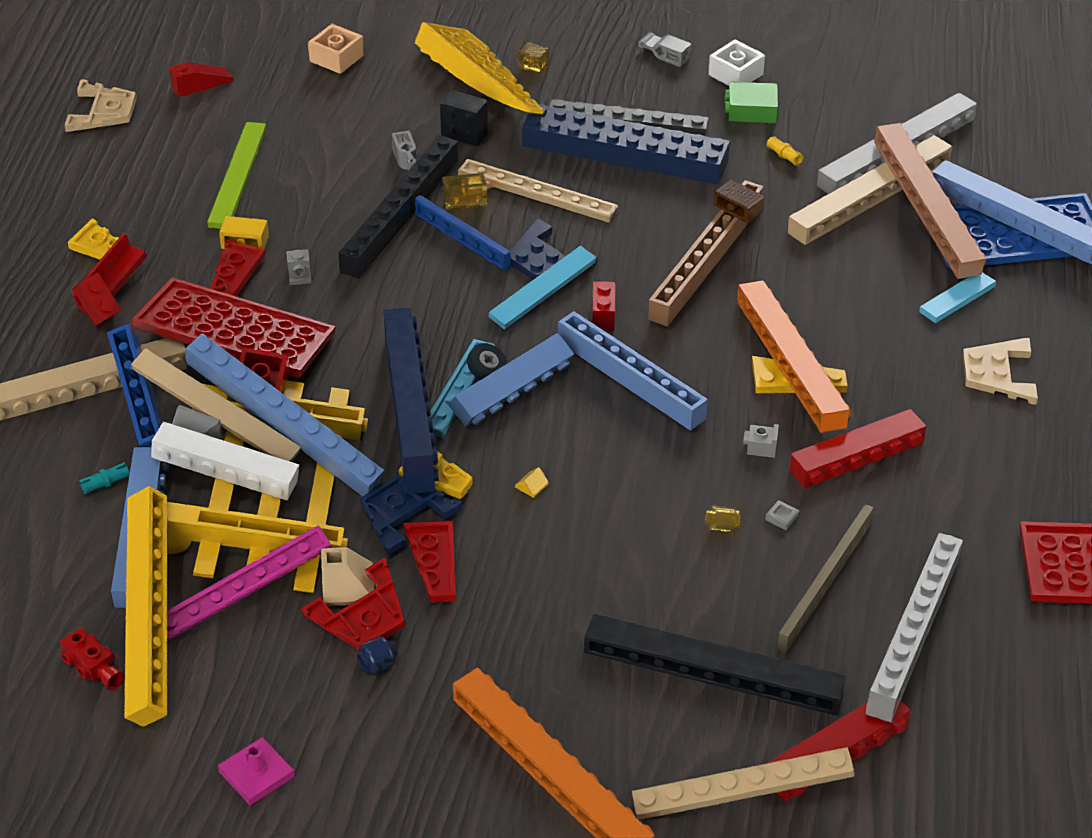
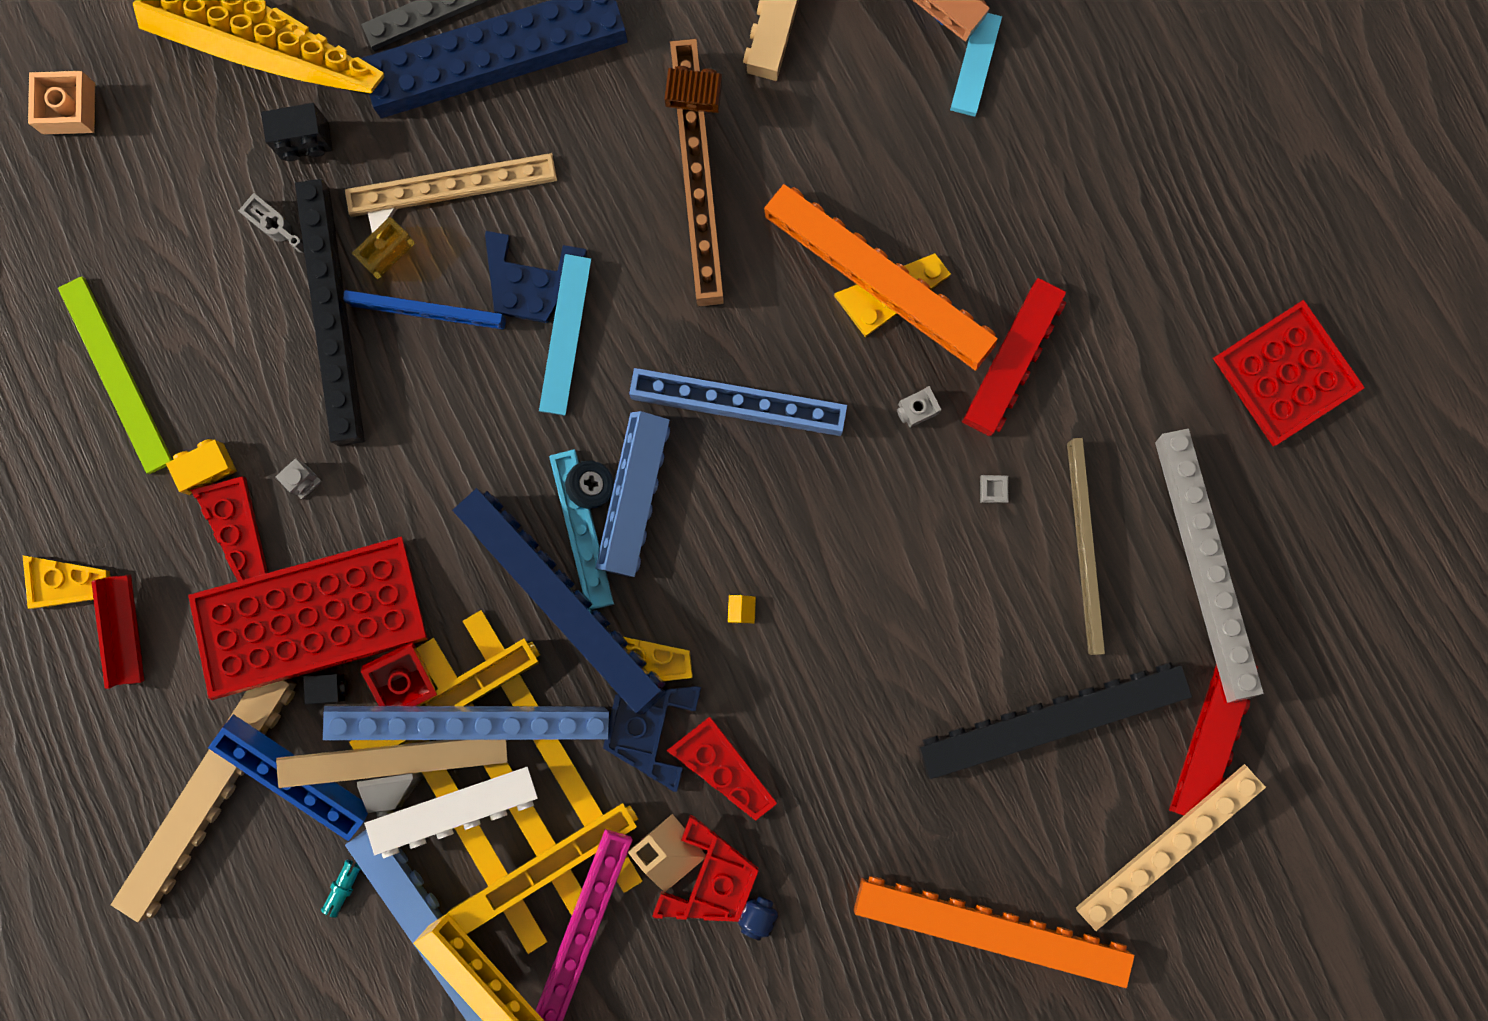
camera: 30 degrees left, 40 degrees up
red brick [72,272,122,327] -> none
red brick [592,281,615,331] -> none
clear yellow brick [705,505,741,531] -> none
tan wing [962,338,1038,405] -> none

